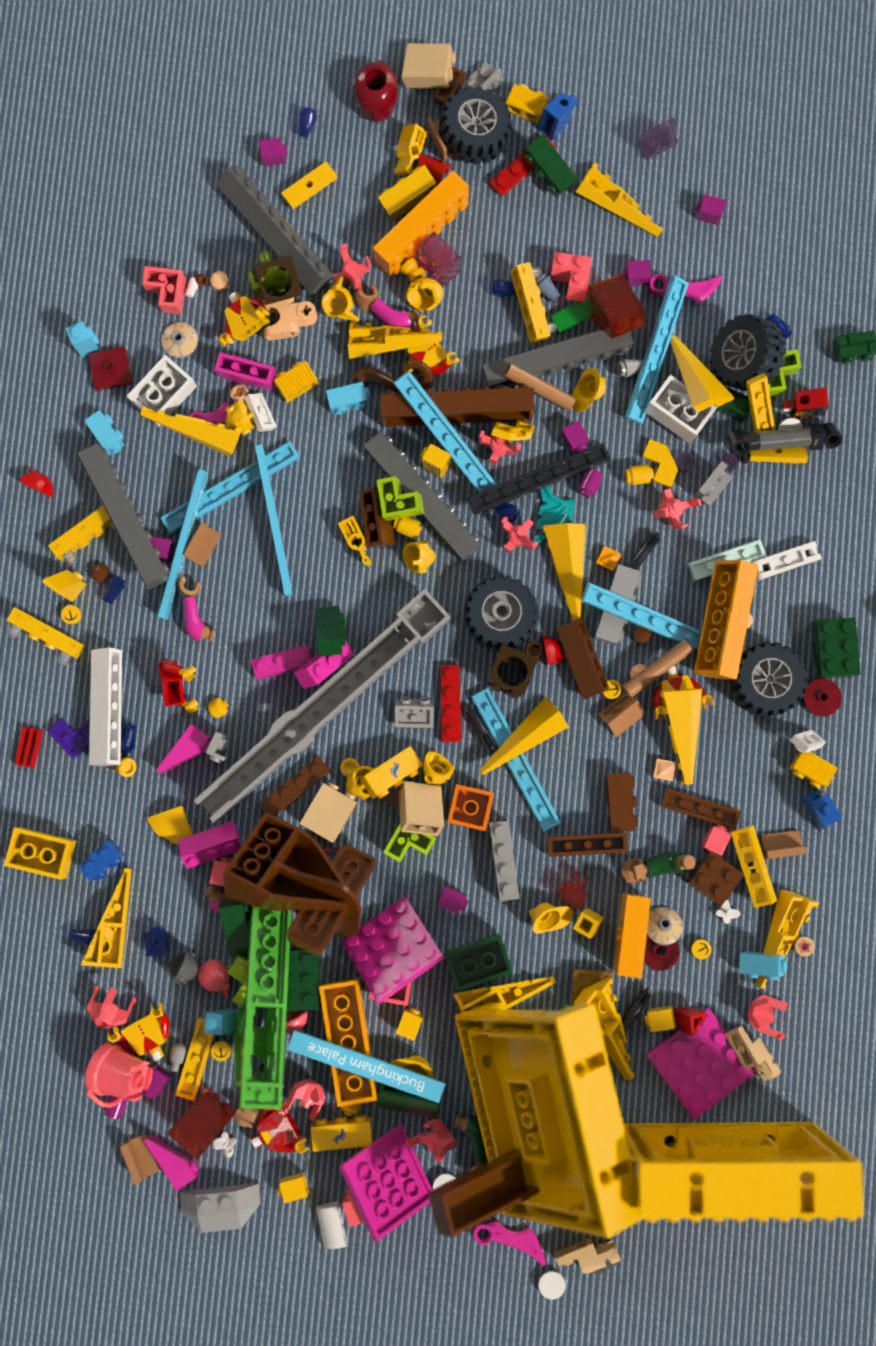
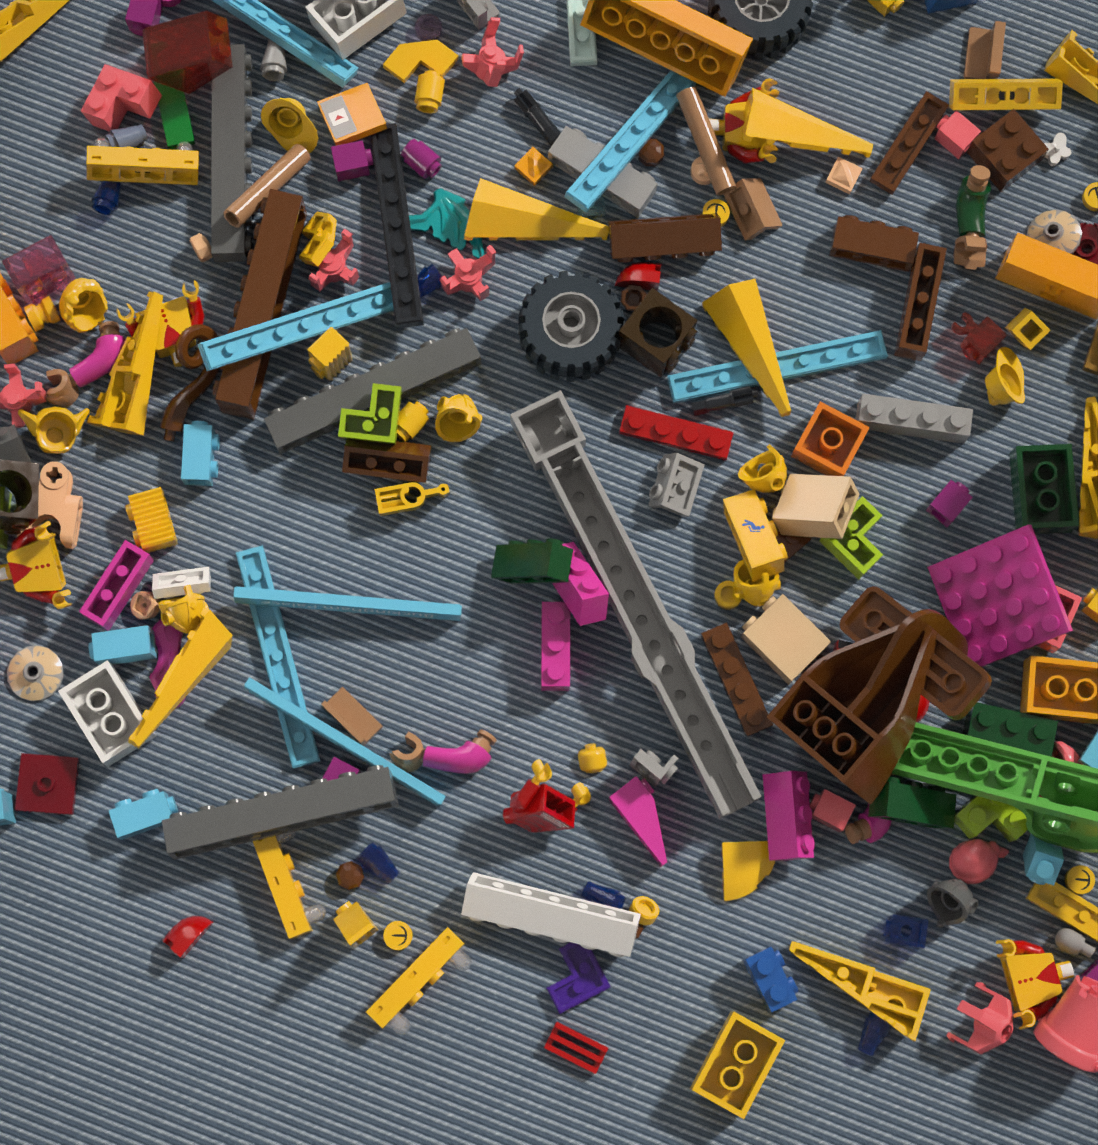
camera: 80 degrees left, 5 degrees down
none -> medium azure brick [88,625,157,665]
none -> light nougat tile [189,233,212,262]
none -> light orange tile [317,83,387,146]

